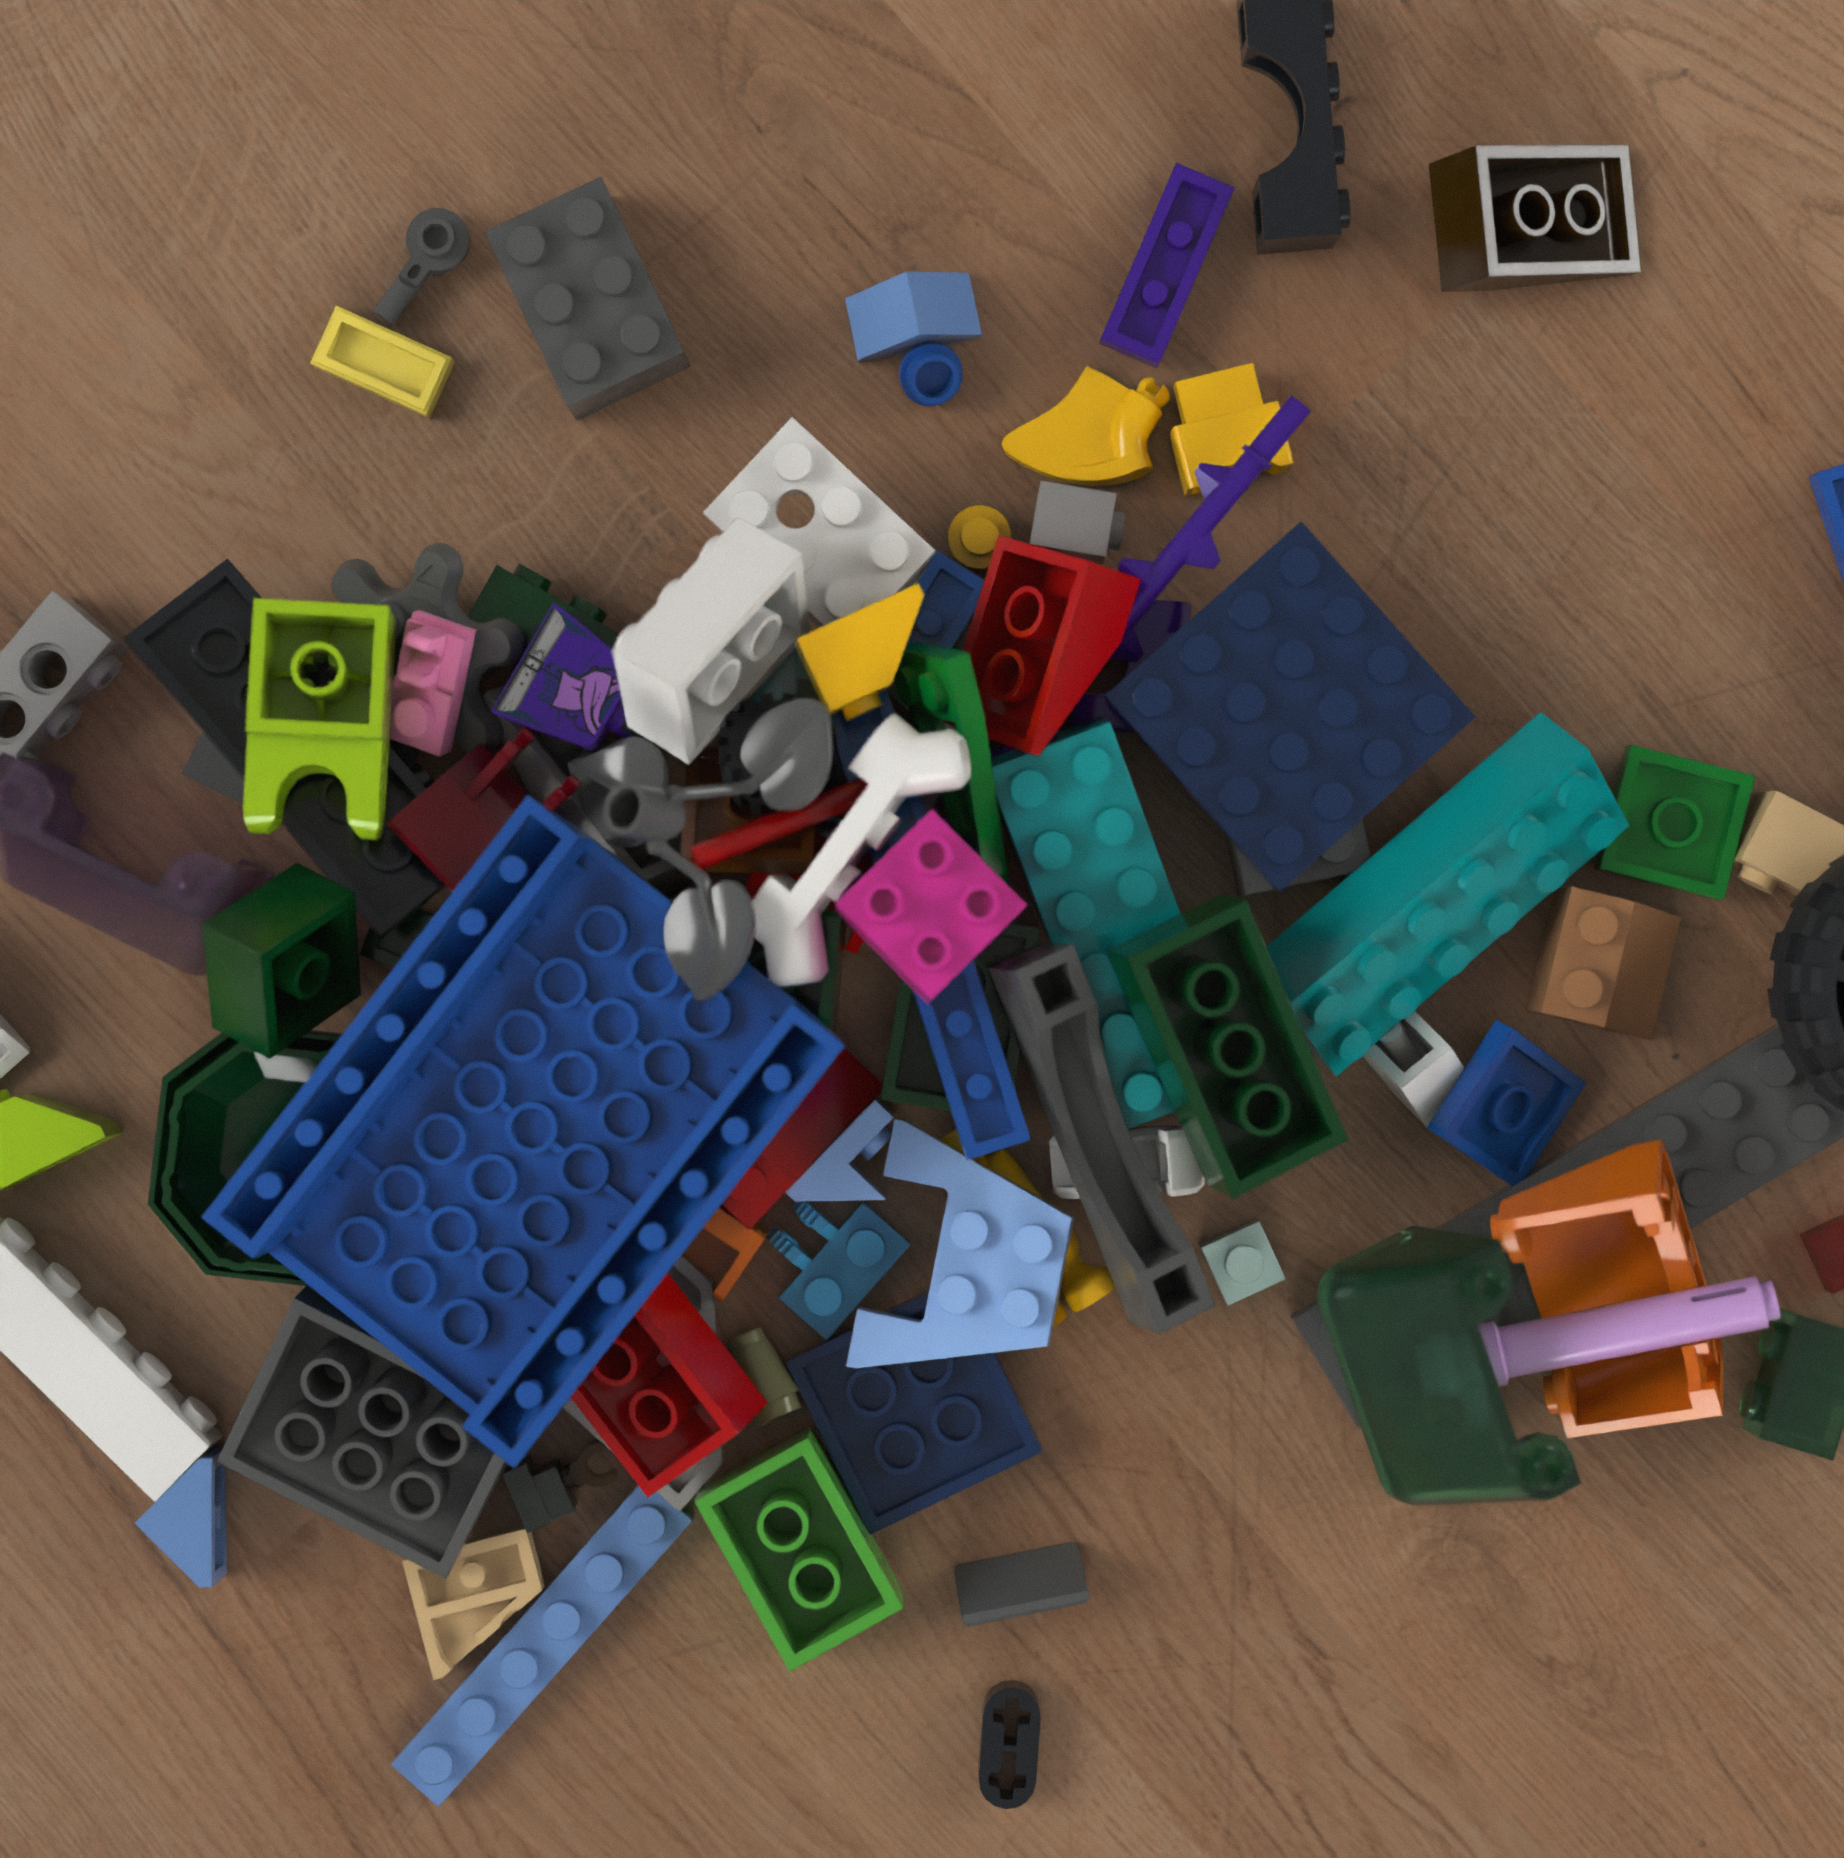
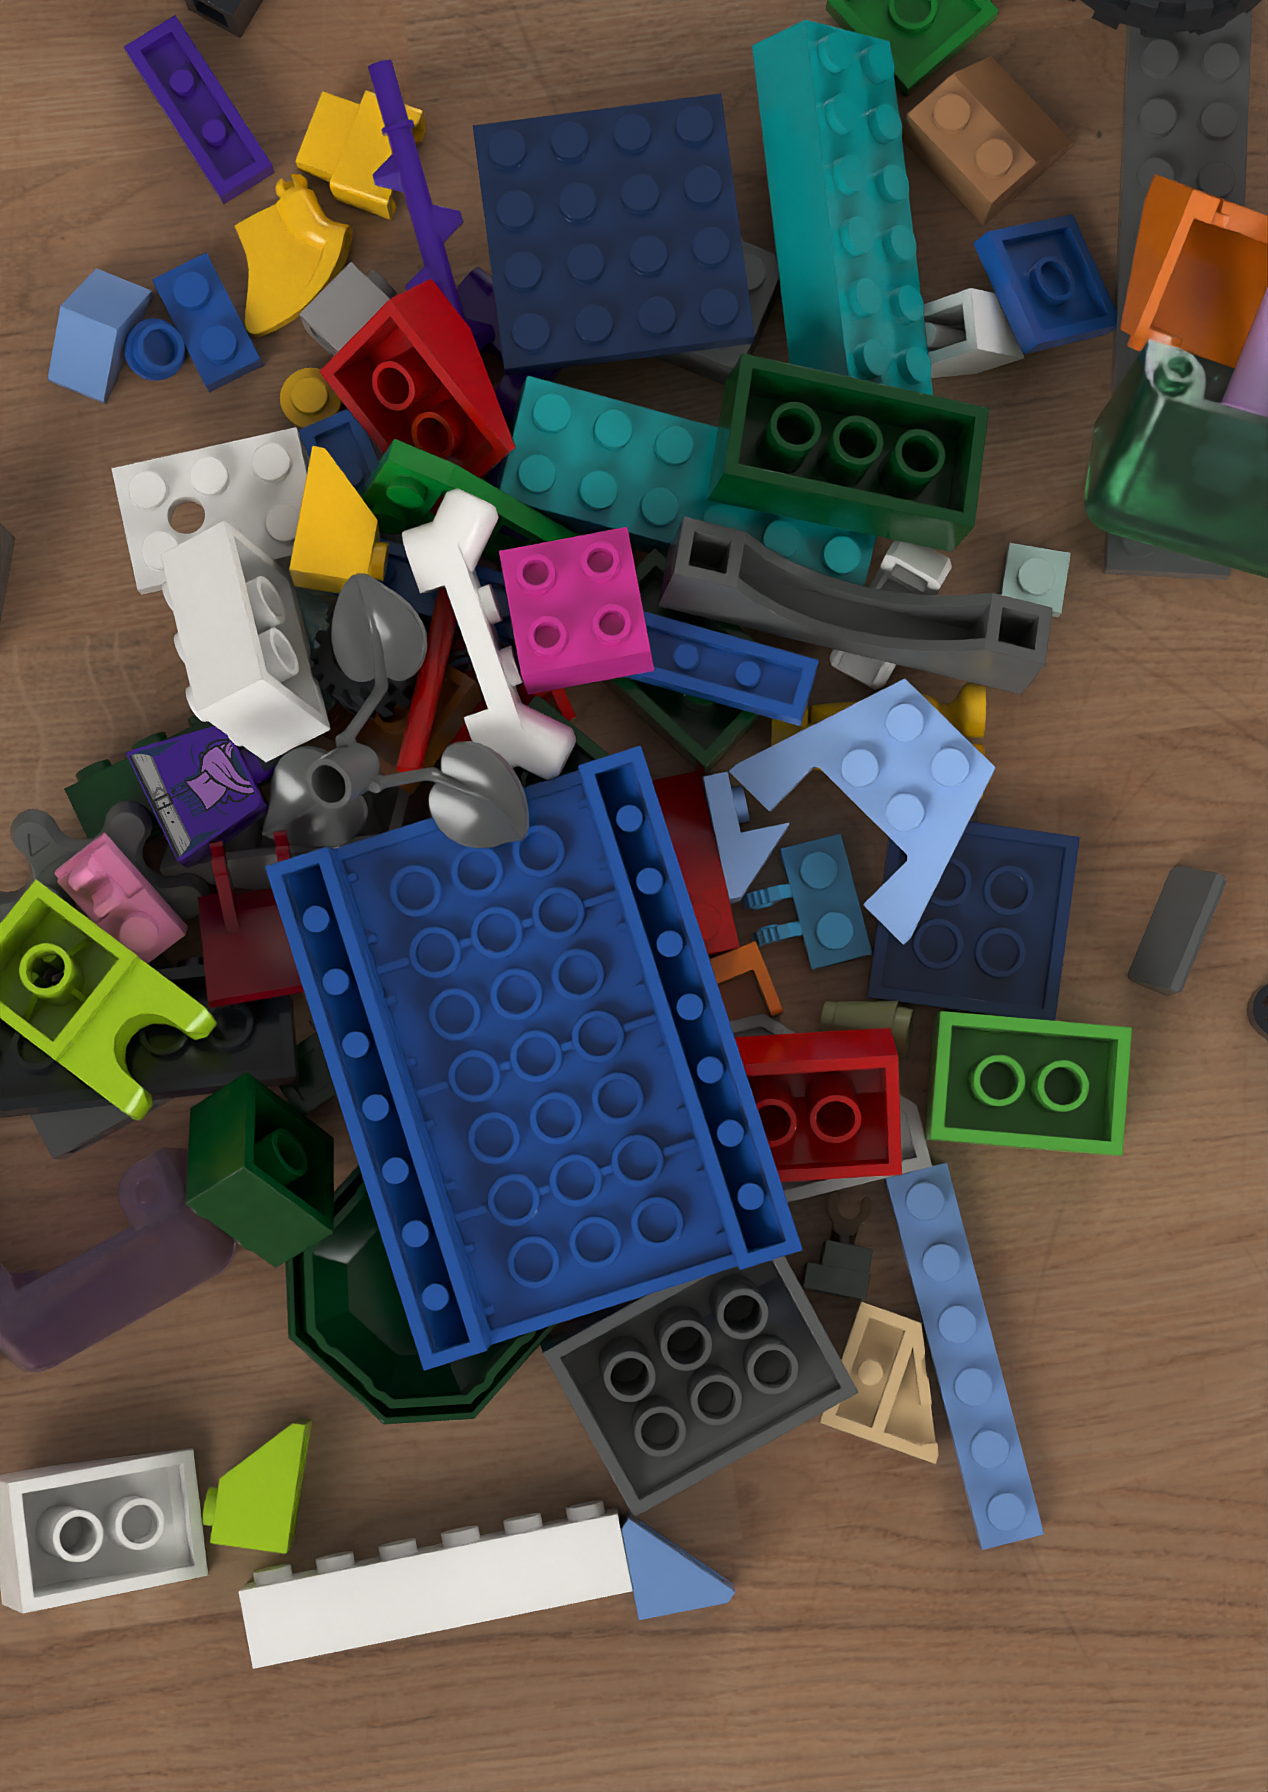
camera: 50 degrees left, 5 degrees down
none -> blue plate [152,252,264,392]

